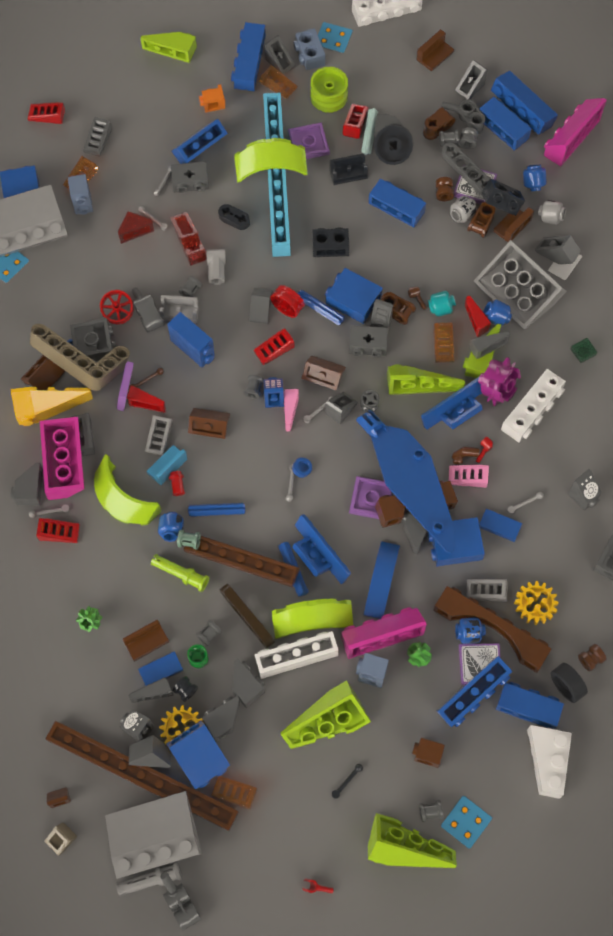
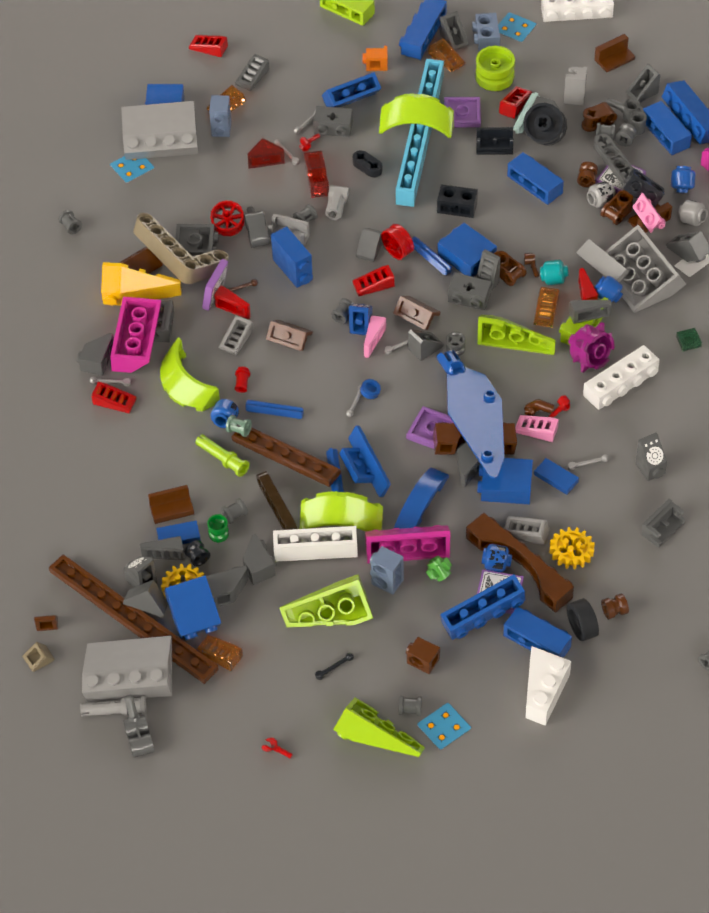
camera: 15 degrees right, 15 degrees down
bright green gear [76,606,102,632] -> none
dark azure panel [147,445,188,485] -> none
blue bracket [421,377,483,430] -> none
none -> red hand [299,134,320,152]
none -> light grey hinge [564,67,587,105]
none -> light grey tile [576,239,629,282]
none -> bright pink hinge [633,193,665,233]

